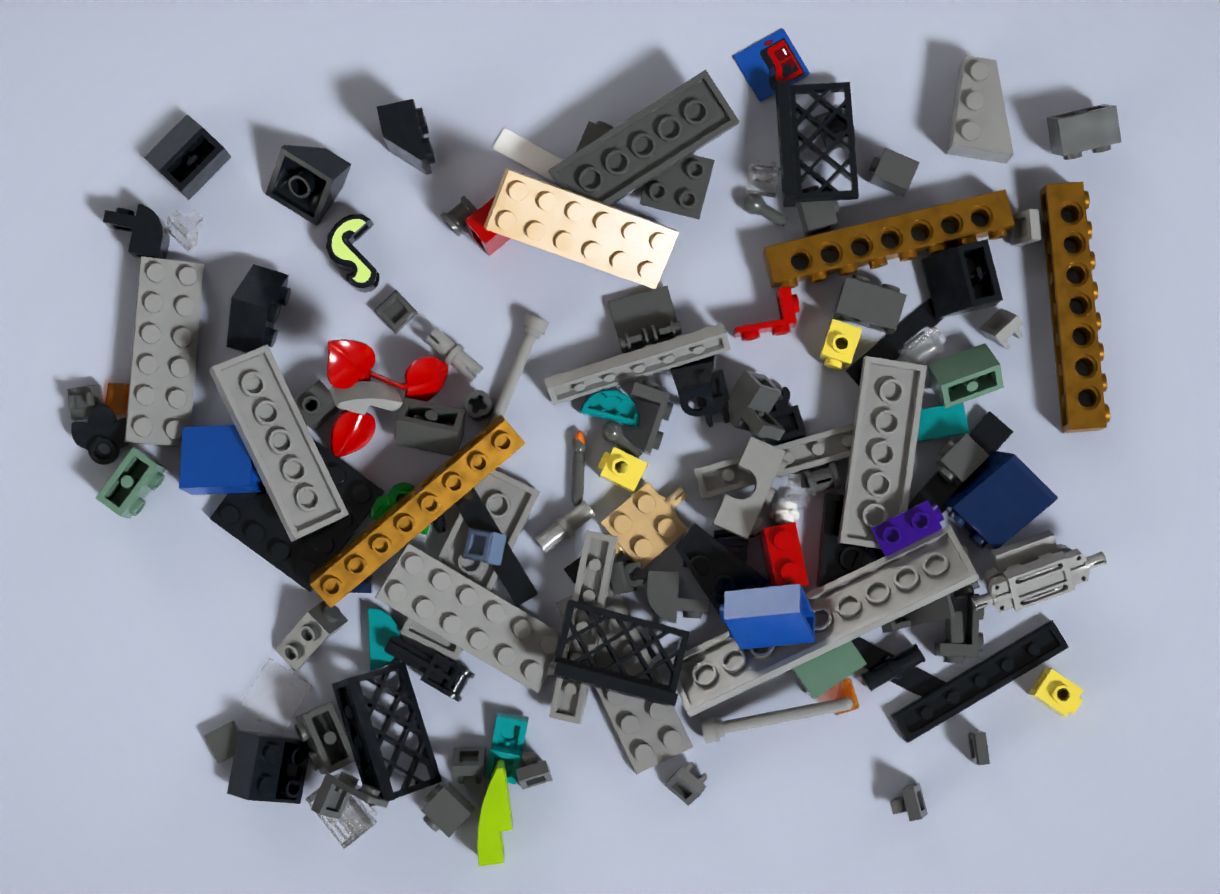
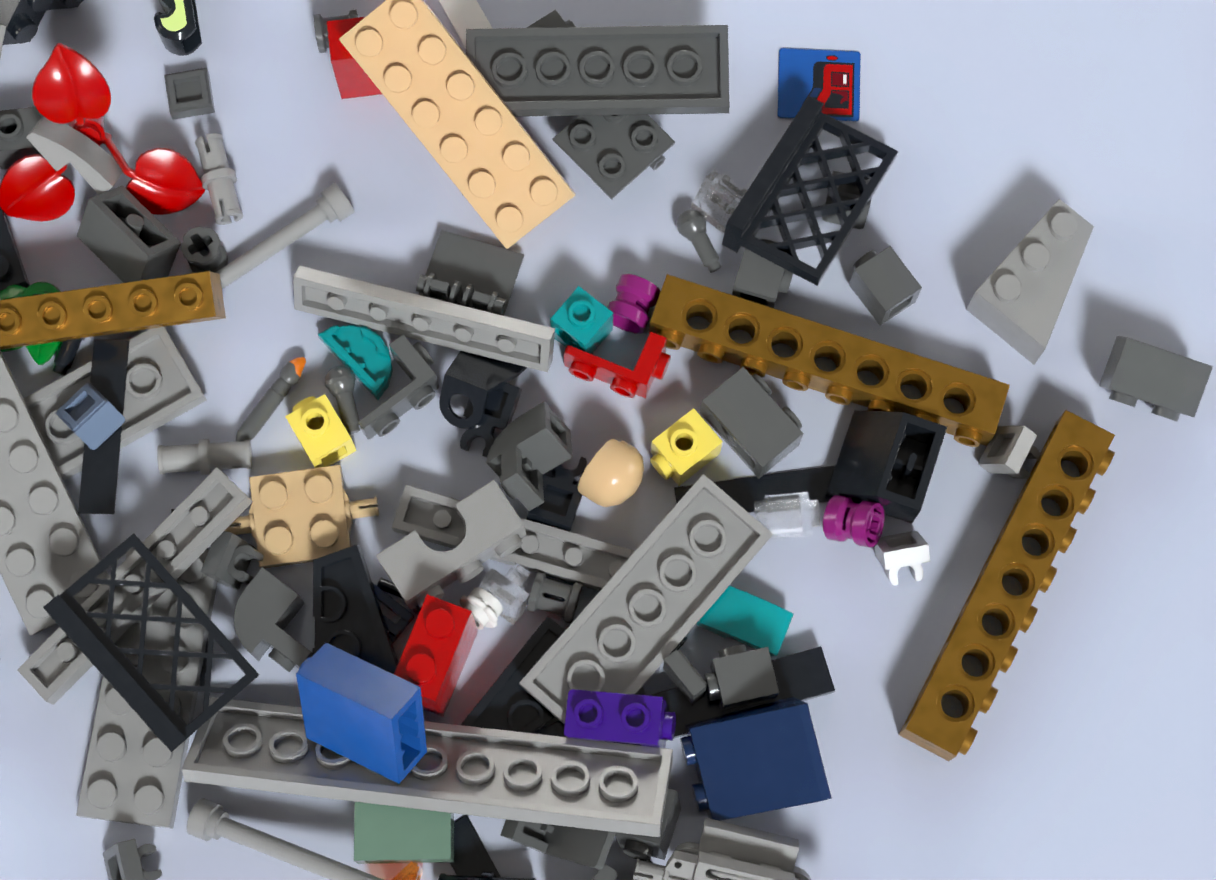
camera: 30 degrees right, 10 degrees down
sand green brick [927,343,1004,409] -> none
none -> teal brick [550,286,613,354]
none -> tan hair [577,439,644,507]
none -> magenta wheel [607,274,661,334]
none -> dark grey tile [663,649,707,705]
none -> magenta wheel [823,495,885,548]

